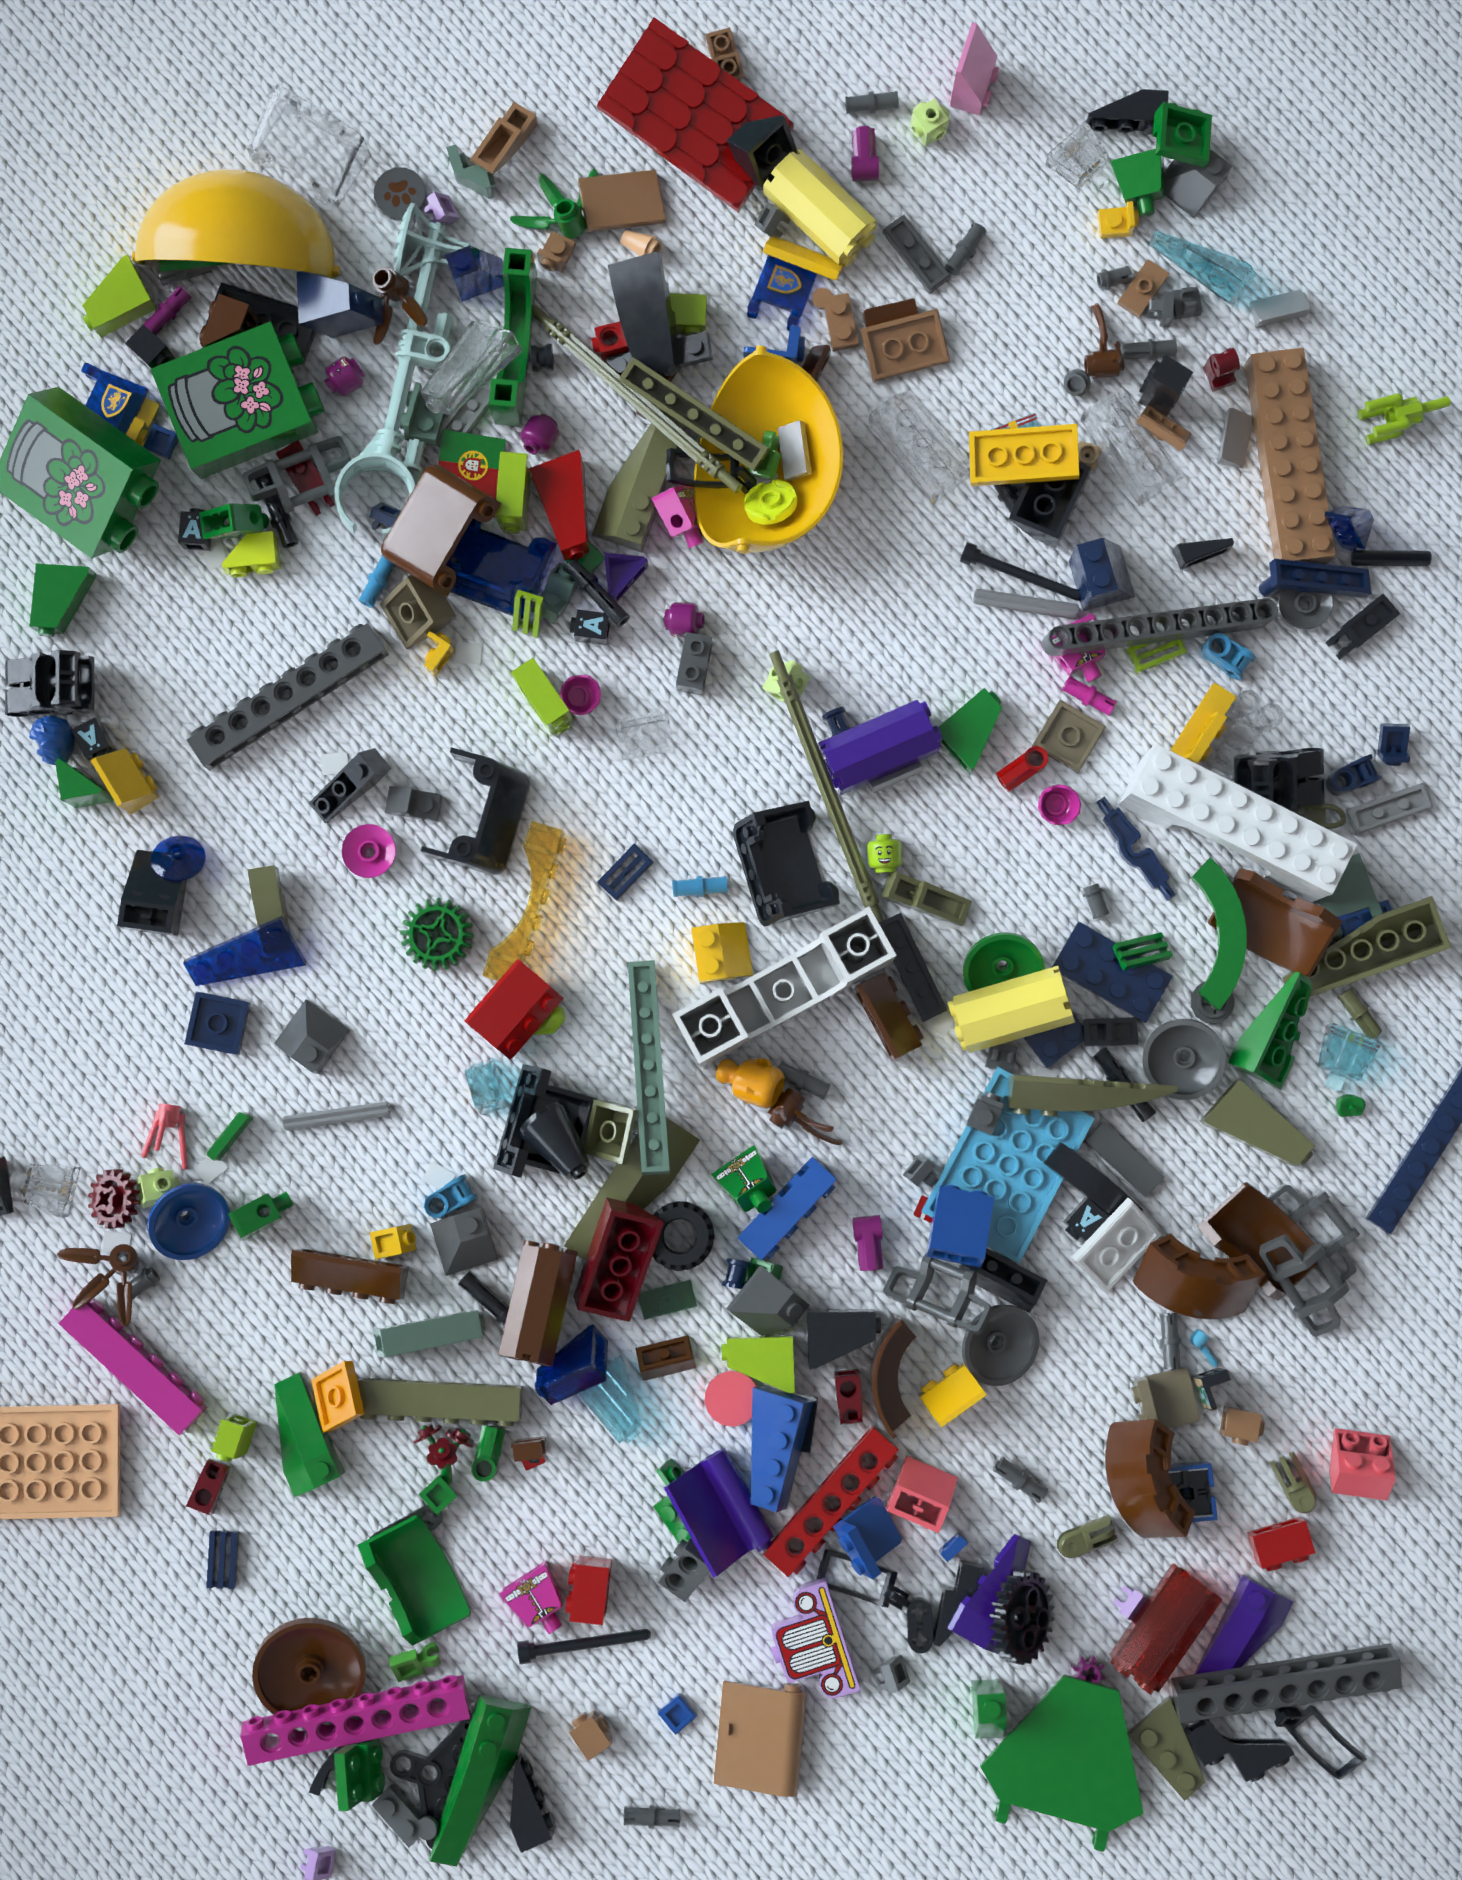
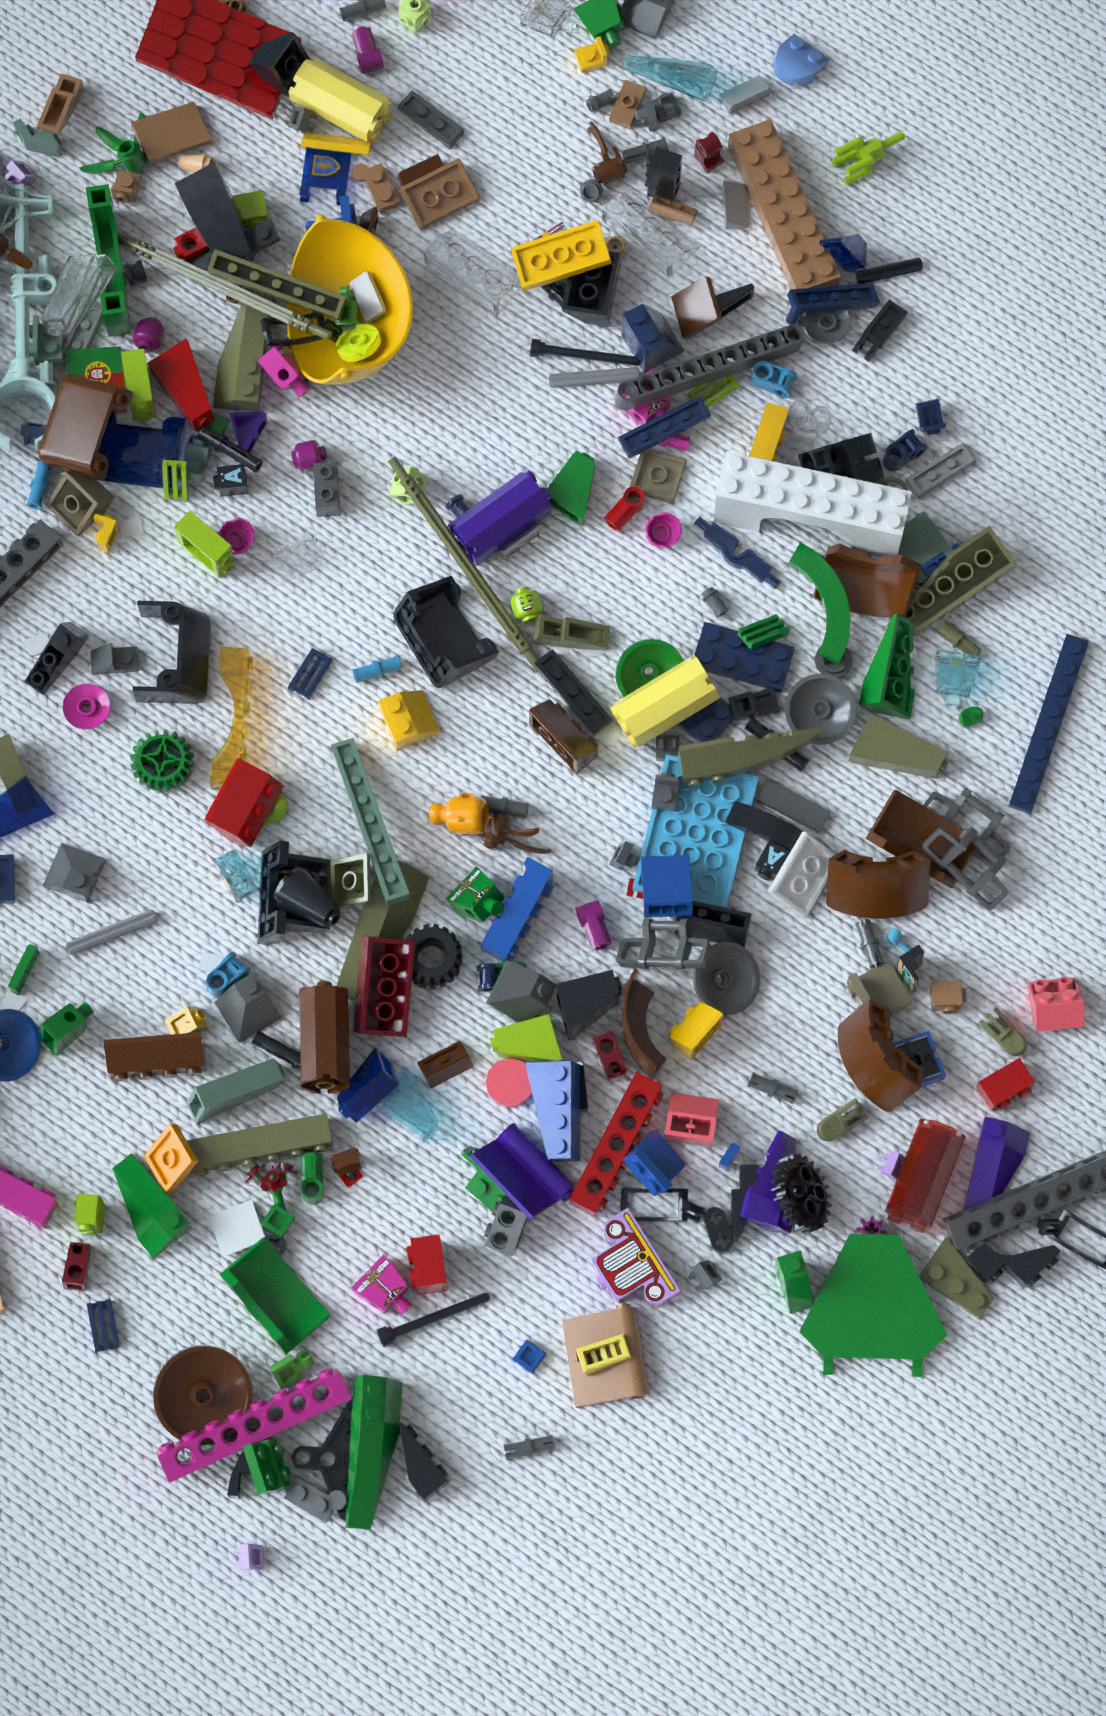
camera: 20 degrees left, 10 degrees down
clear blue slope [445,246,504,302] -> none
medium nougat brick [569,1711,613,1761] -> none
clear green tile [638,1279,697,1320] -> none
white arch [672,907,897,1068] -> none
dark grey pin [945,223,987,276] -> none
none -> white sticker [209,1199,265,1257]
none -> light yellow slope [576,1334,631,1375]
none -> dark blue tile [618,396,711,459]
none -> tile [671,276,722,339]
none -> medium blue slope [772,34,829,86]

